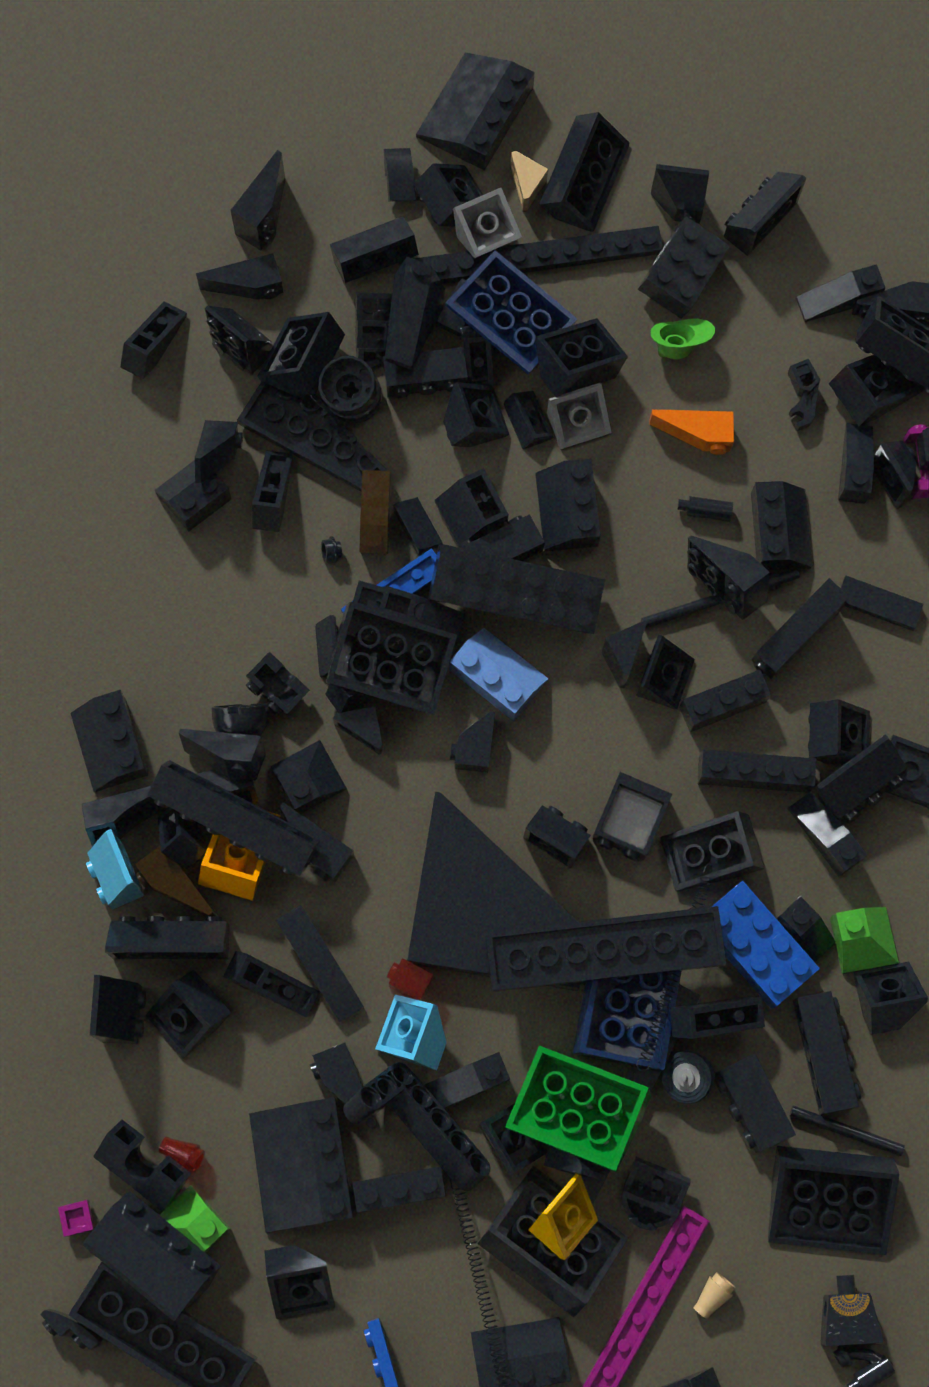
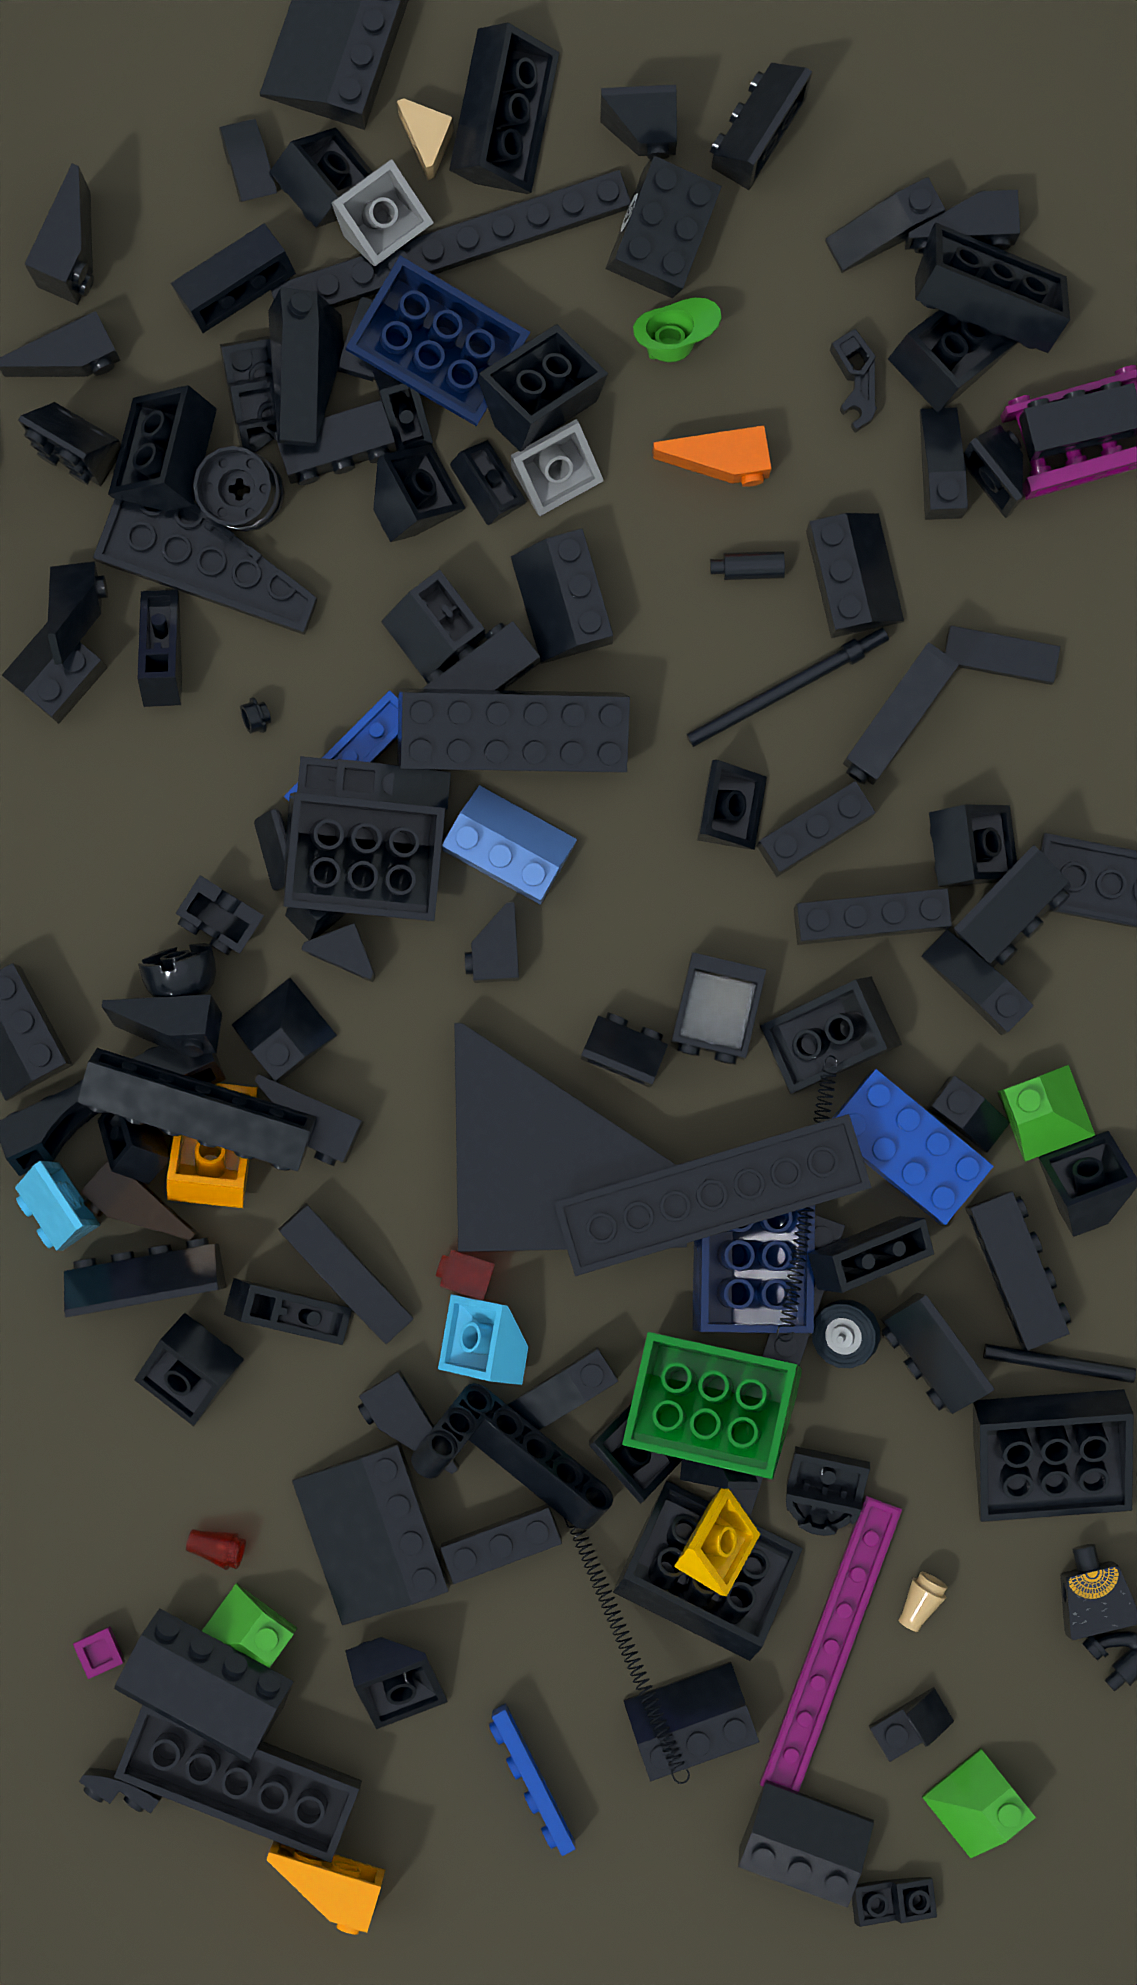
camera: 10 degrees left, 10 degrees up
black slope [90,975,146,1044] -> none
black arch [93,1119,192,1212] -> none
dark brown slope [359,470,390,554] -> none
black slope [393,497,443,556] -> none
black slope [601,621,647,688] -> none
black slope [687,536,770,620] -> none

